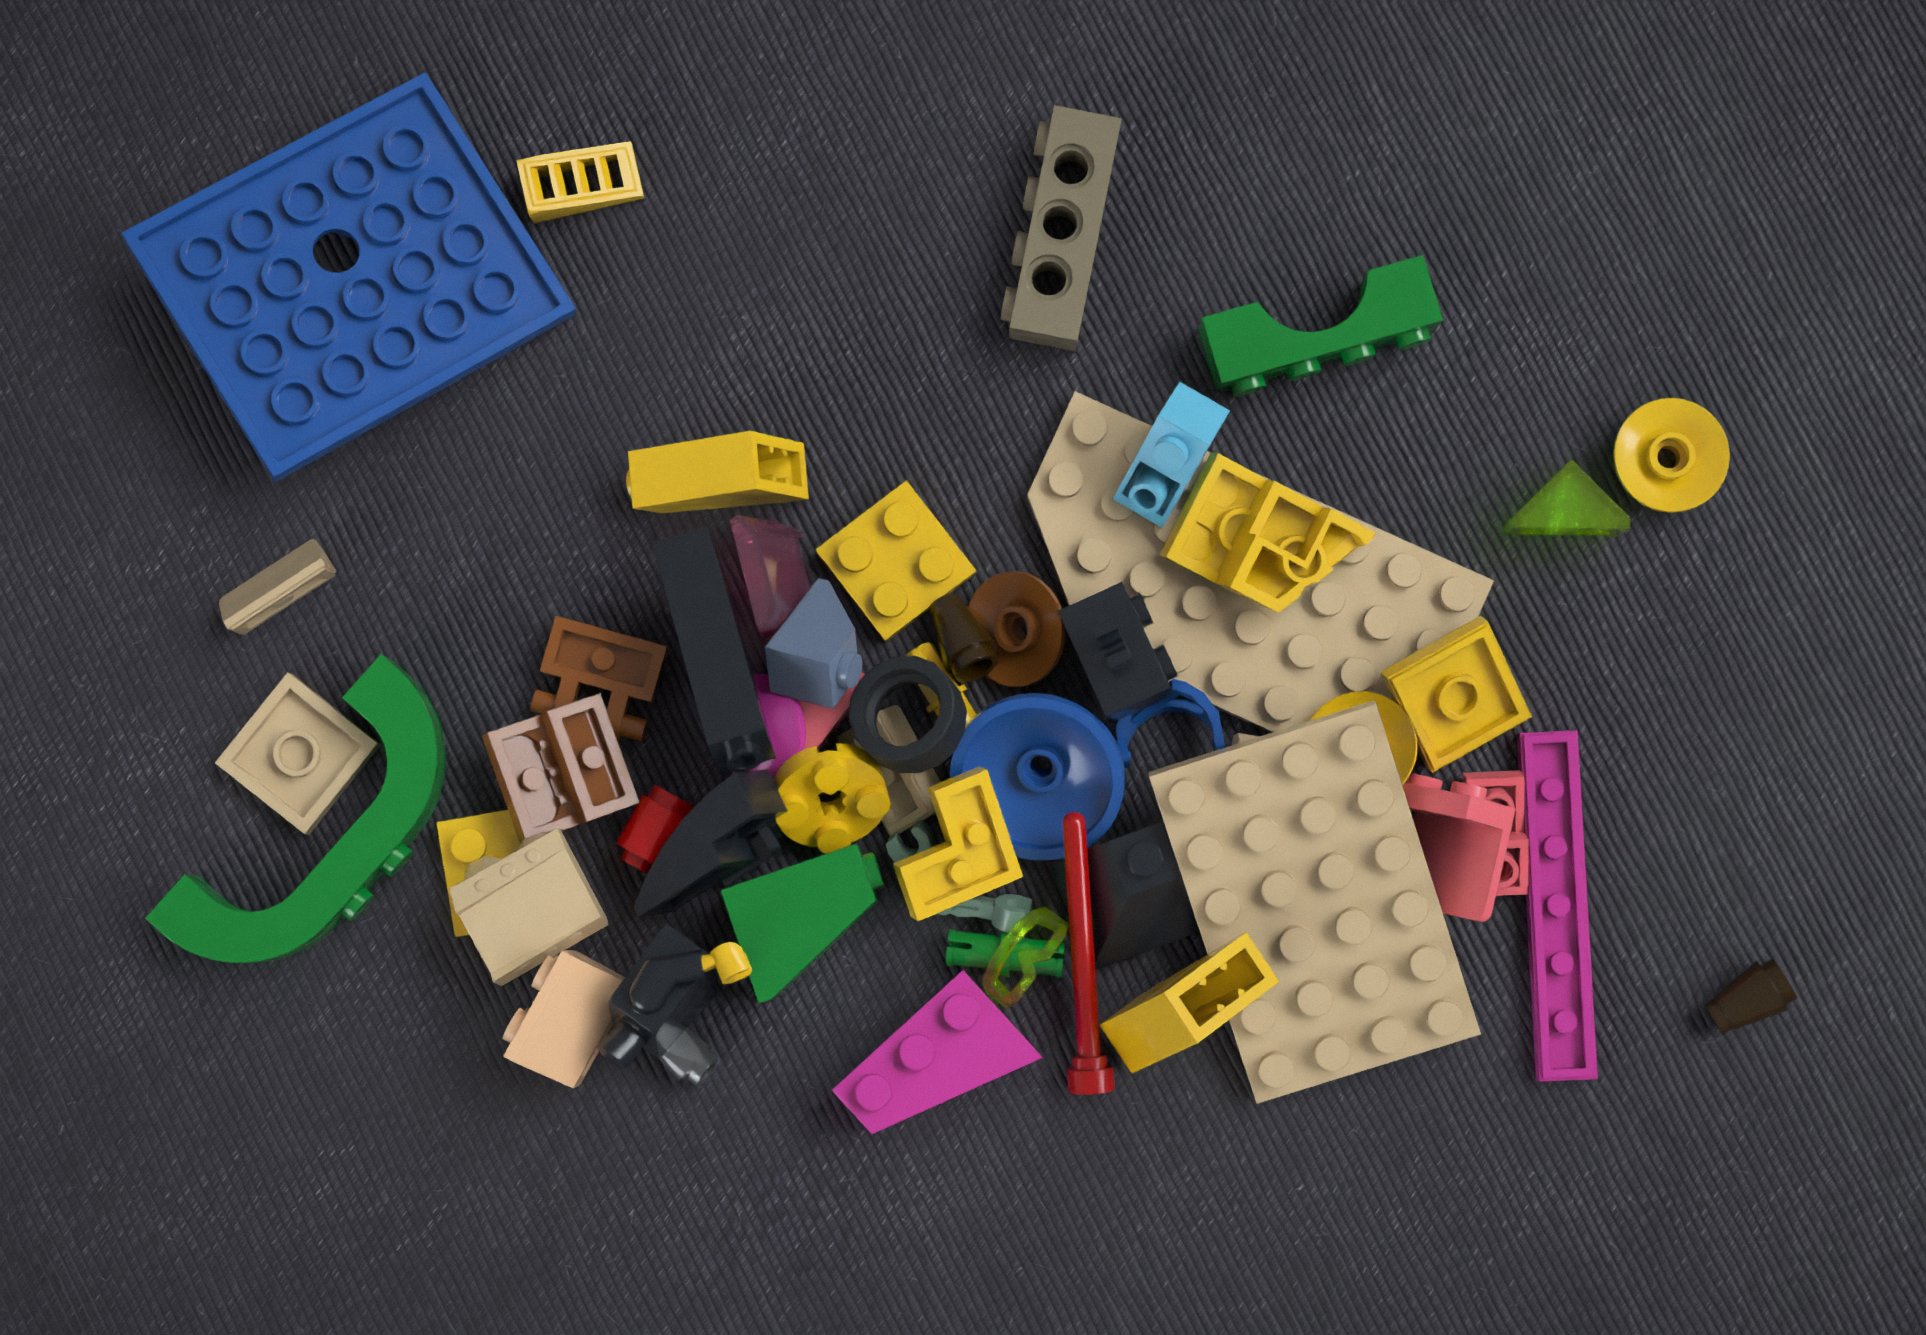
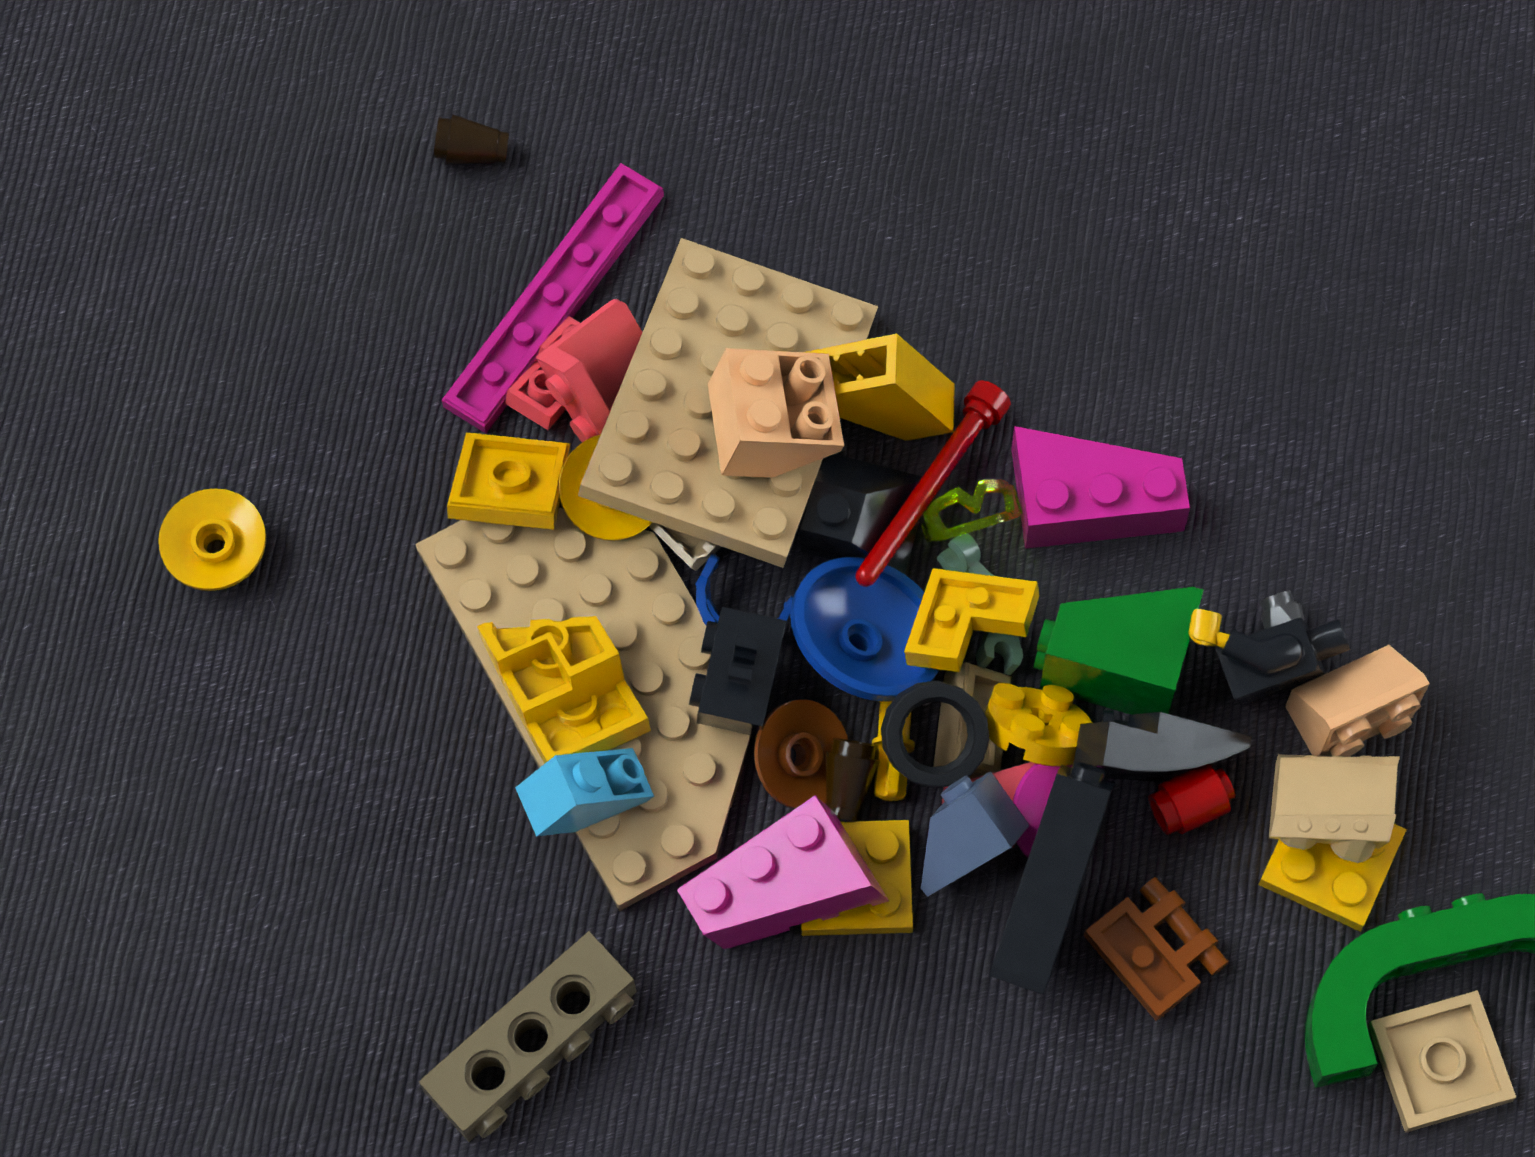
camera: 140 degrees left, 15 degrees down
slope [482,693,640,844] -> none
yellow slope [626,431,809,514] -> none
clear pink slope [730,515,810,640] -> none
green pin [946,929,1066,978] -> none
green arch [1198,255,1443,397] -> none
clear neon green slope [1504,459,1630,536] -> none
none -> wedge [677,795,889,949]
none -> light nougat slope [708,348,844,478]

